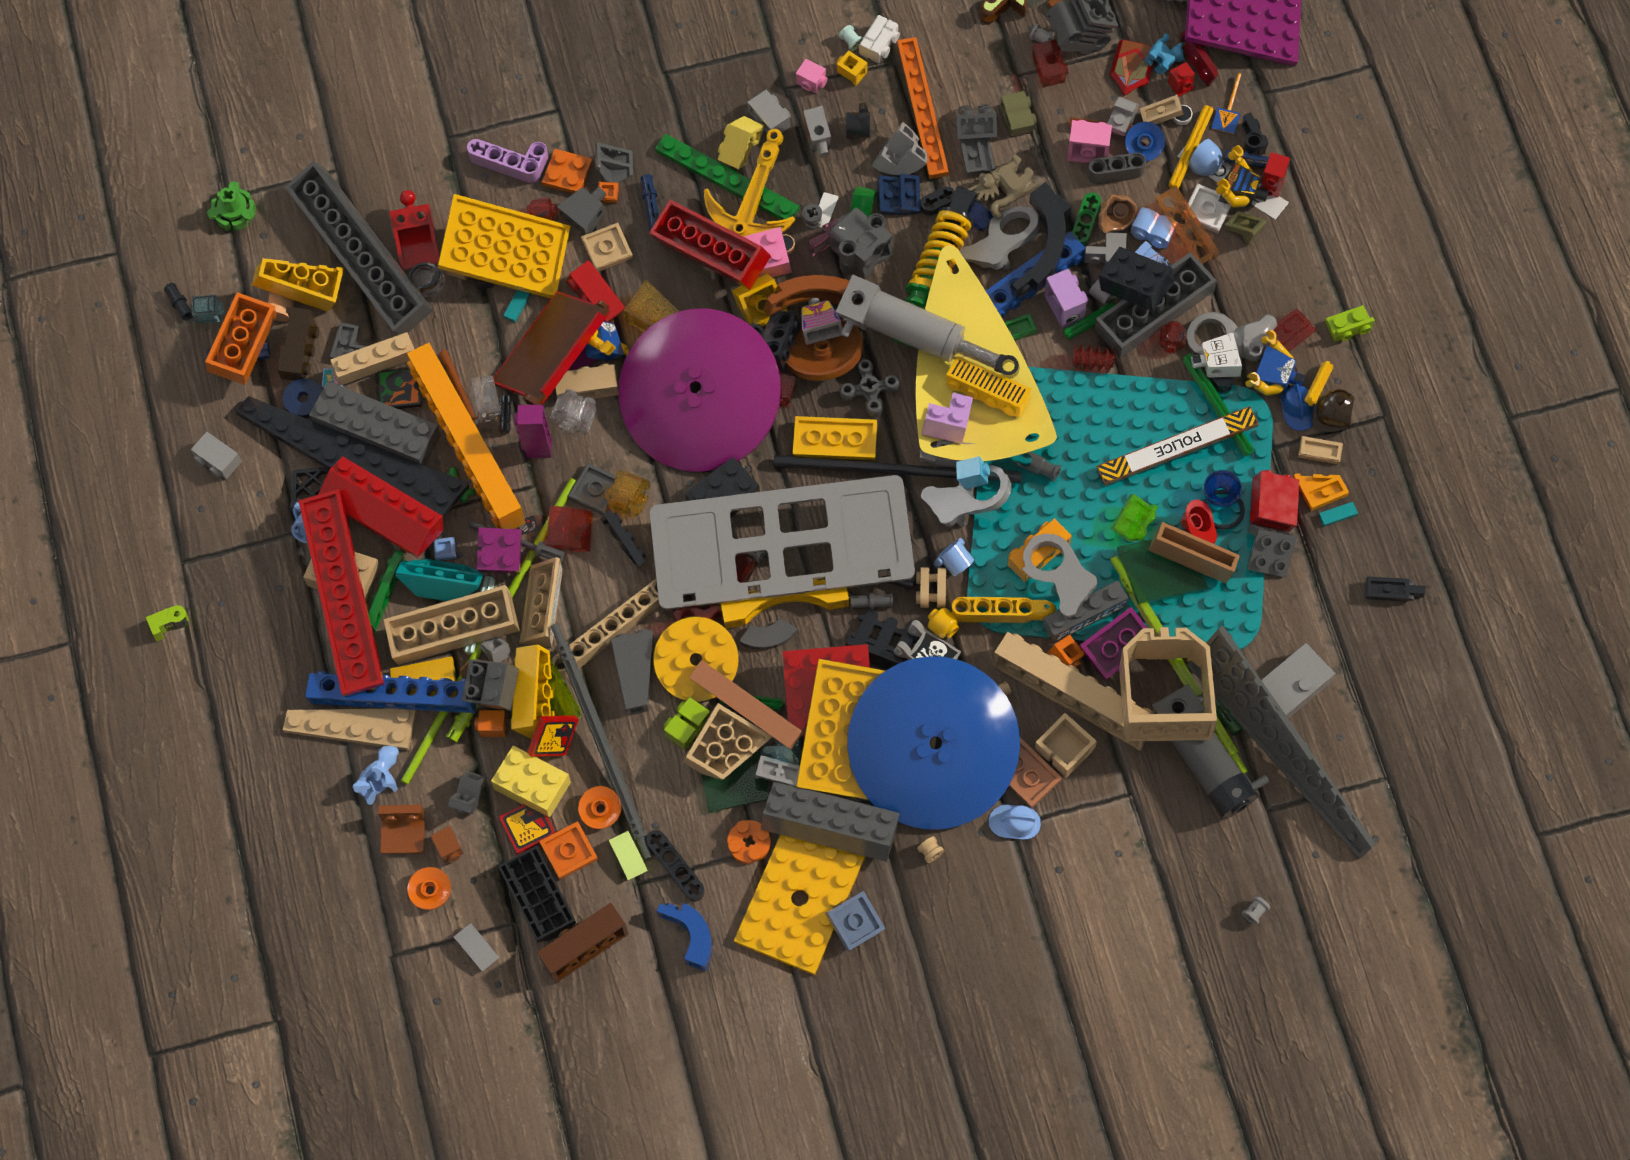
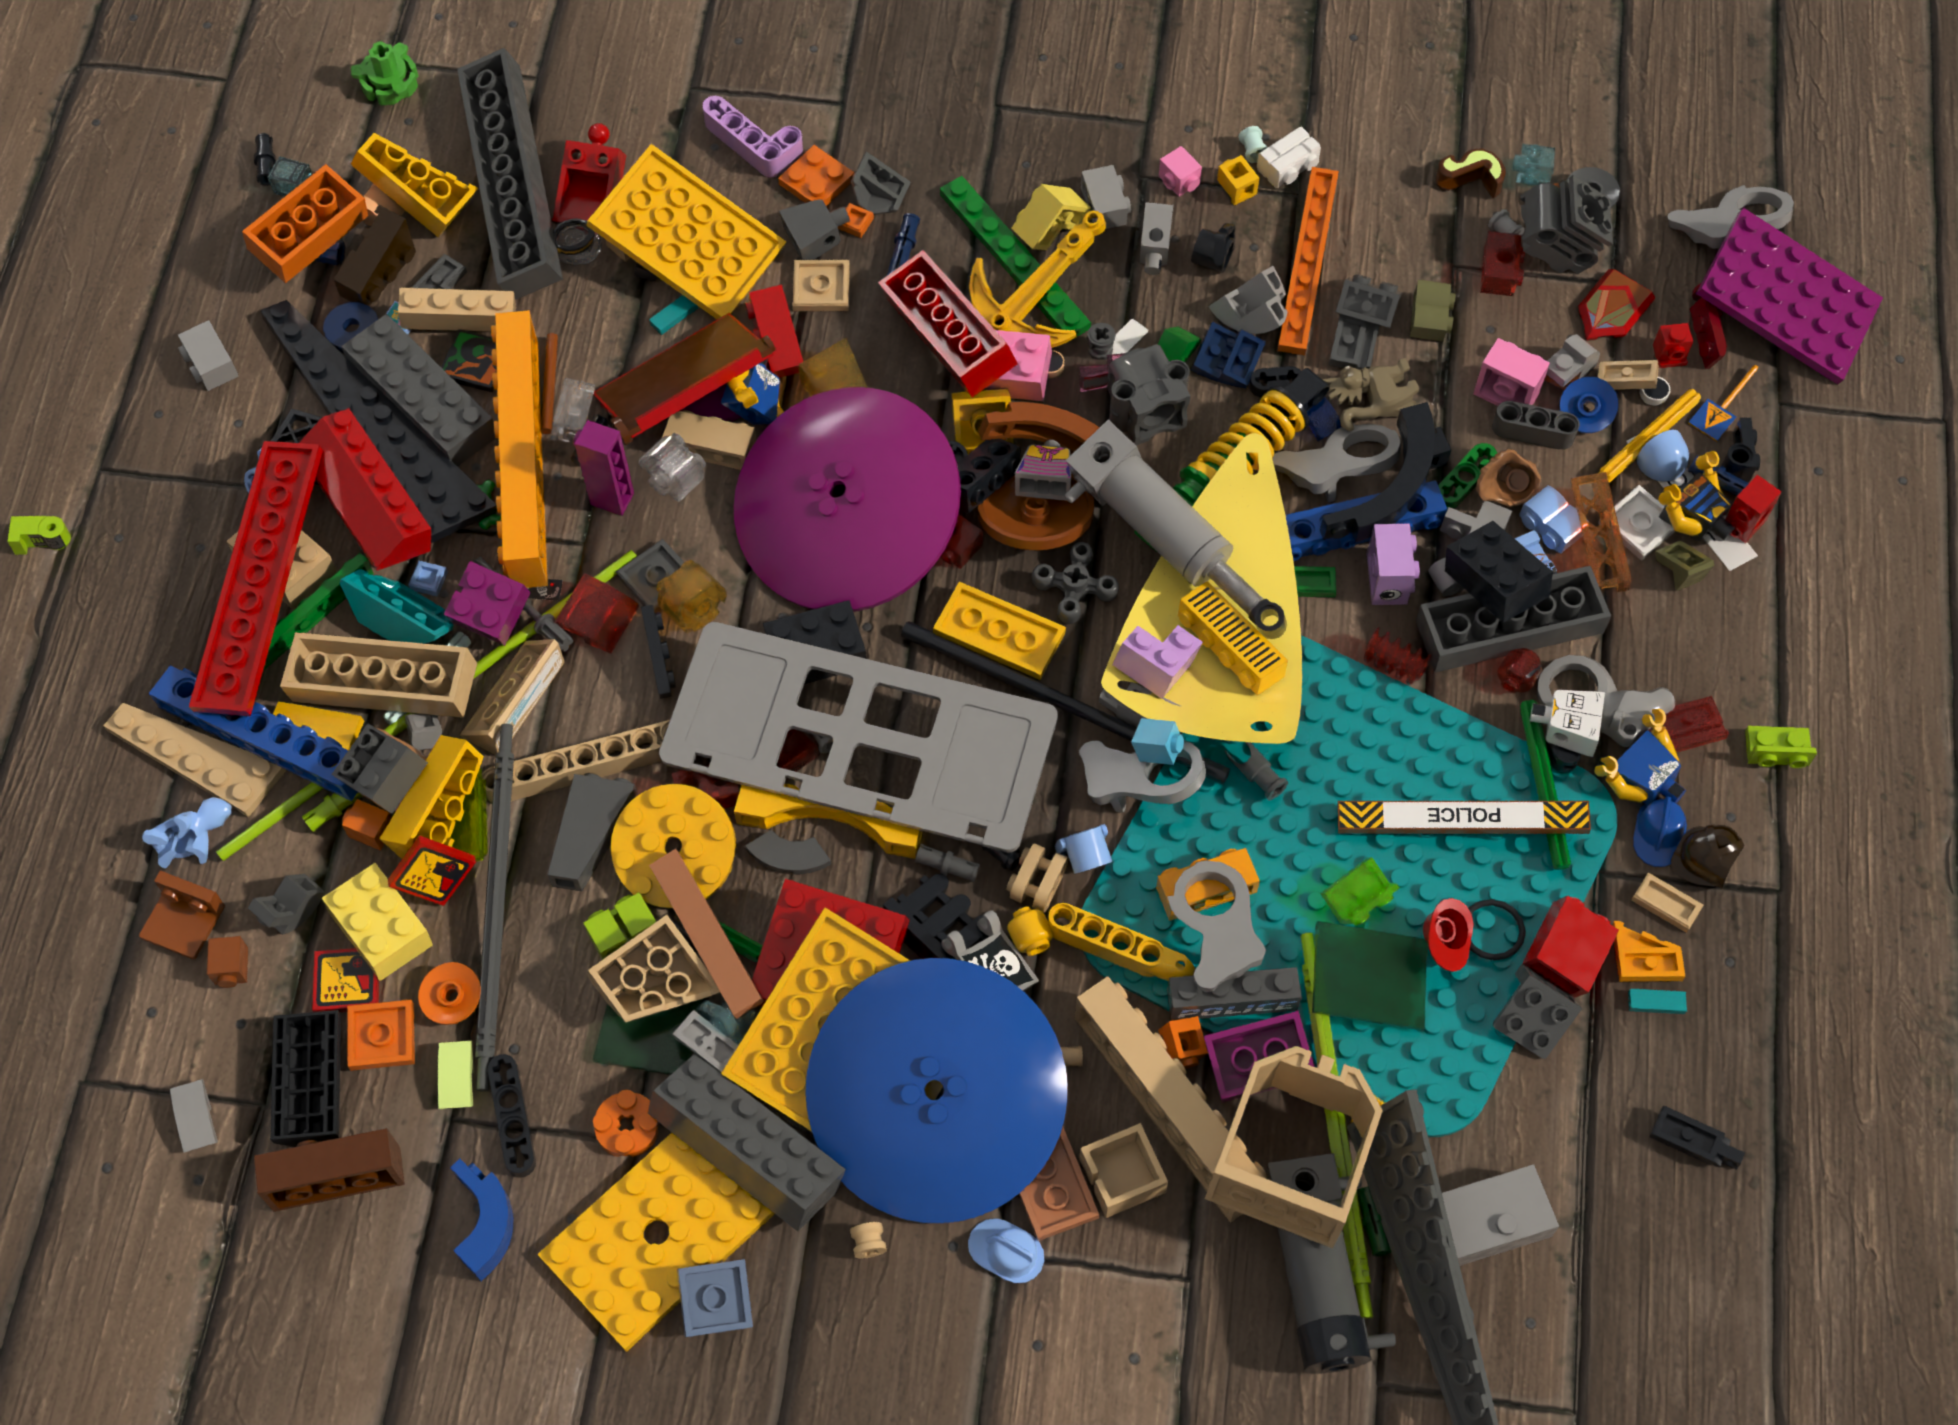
camera: 20 degrees right, 5 degrees down
orange dish [407,867,451,910] -> none
clear red head [527,198,558,221] -> none
green axle [1063,302,1115,340] -> none
dark azure animal [1144,34,1185,75] -> none
medium nougat brick [1149,522,1240,584] -> none
clear blue piece [1204,470,1242,507] -> none
yellow axle [1305,361,1333,406] -> none

